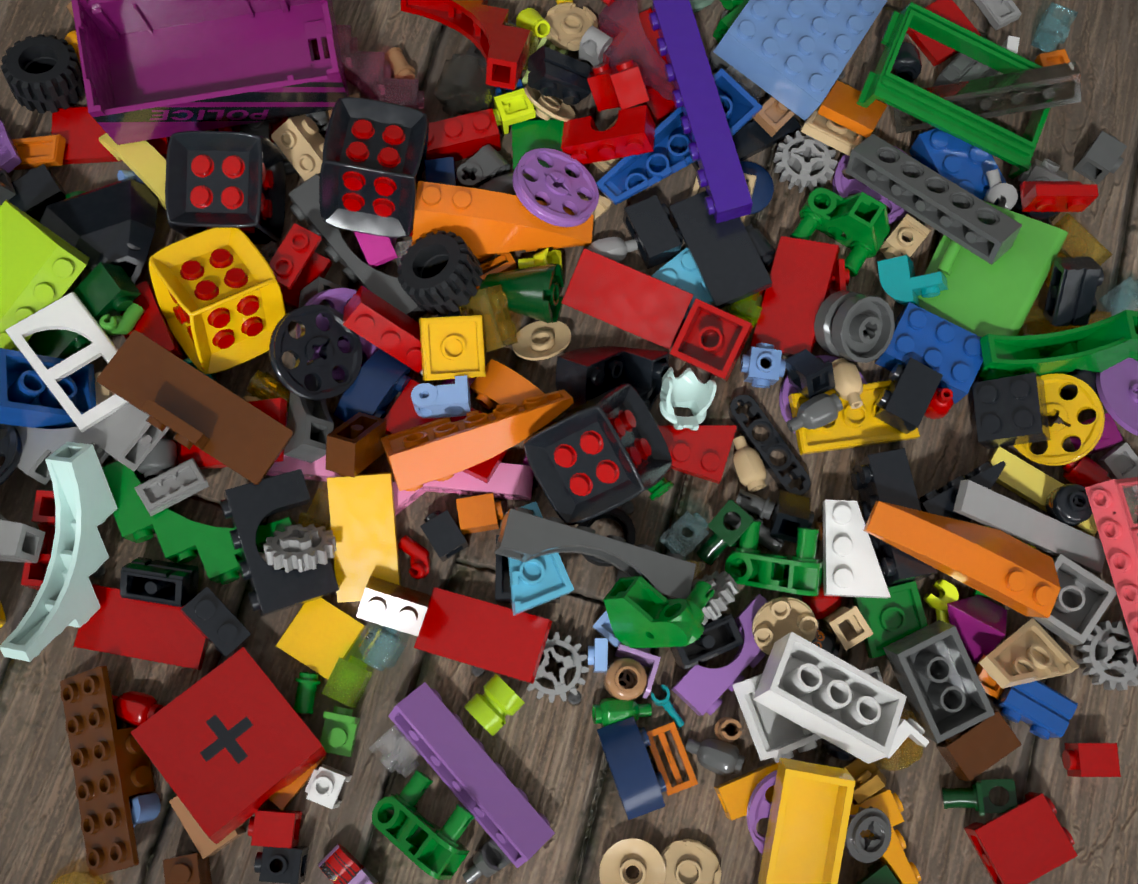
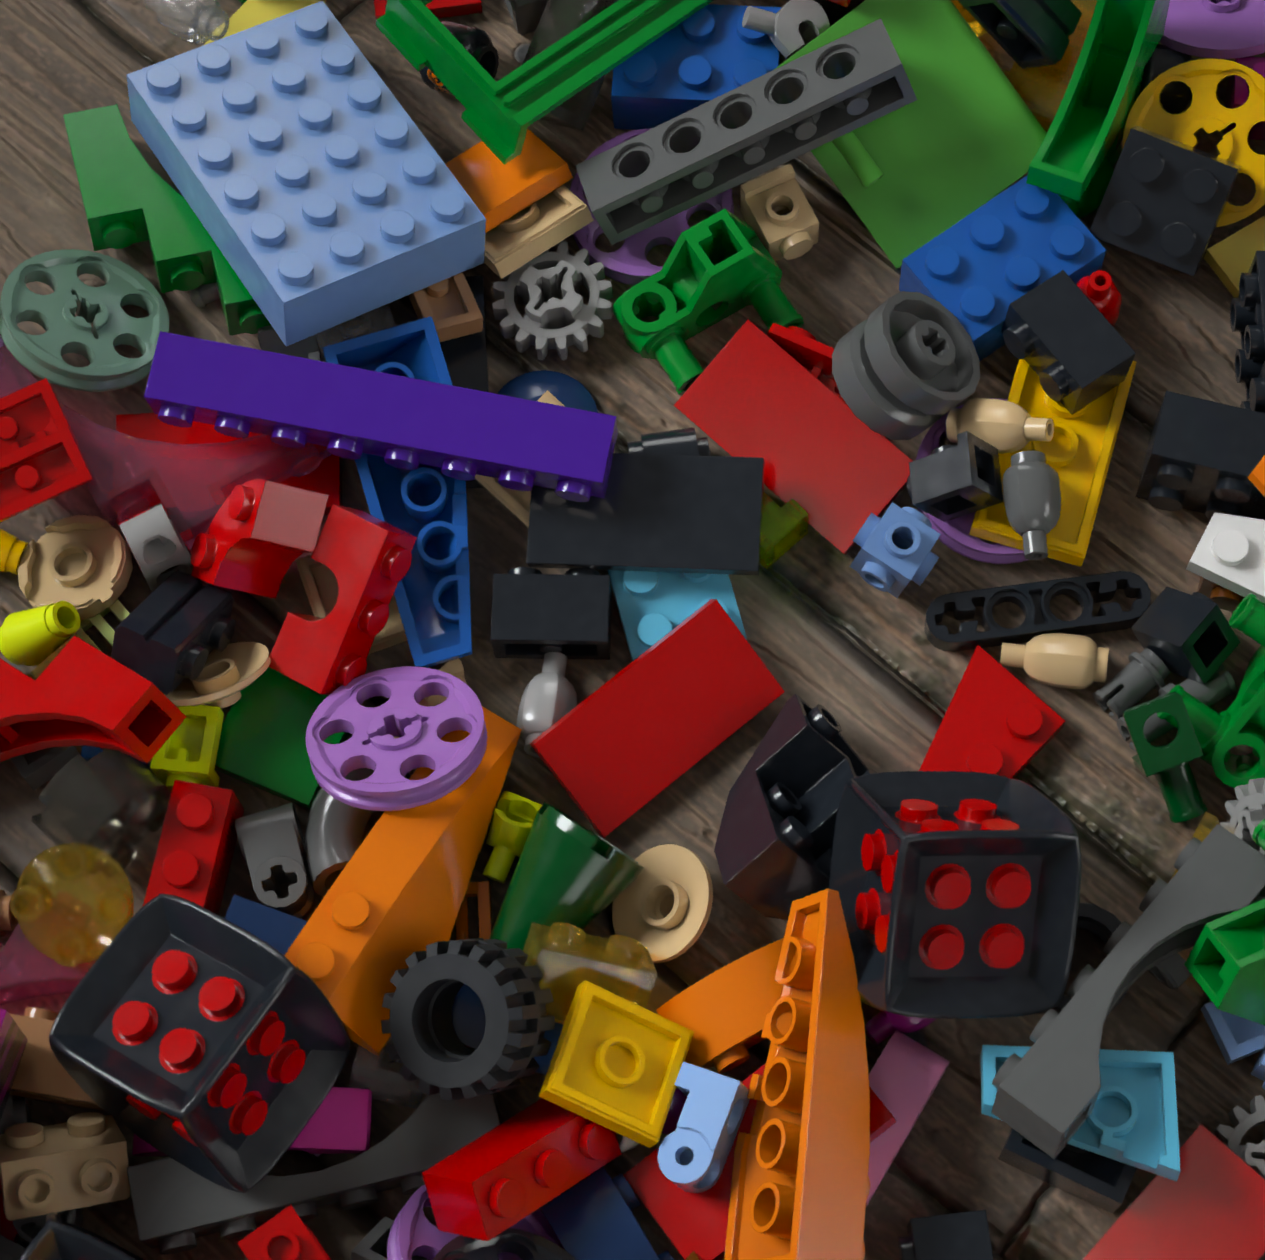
camera: 55 degrees left, 5 degrees down
orange brick [456,493,503,535] -> none
light aqua helmet [659,367,717,431] -> none
clear light blue brick [659,511,709,557] -> none
red brick [669,299,753,381] -> none
teal brick [877,255,948,307] -> none
none -> clear yellow dish [10,843,134,967]

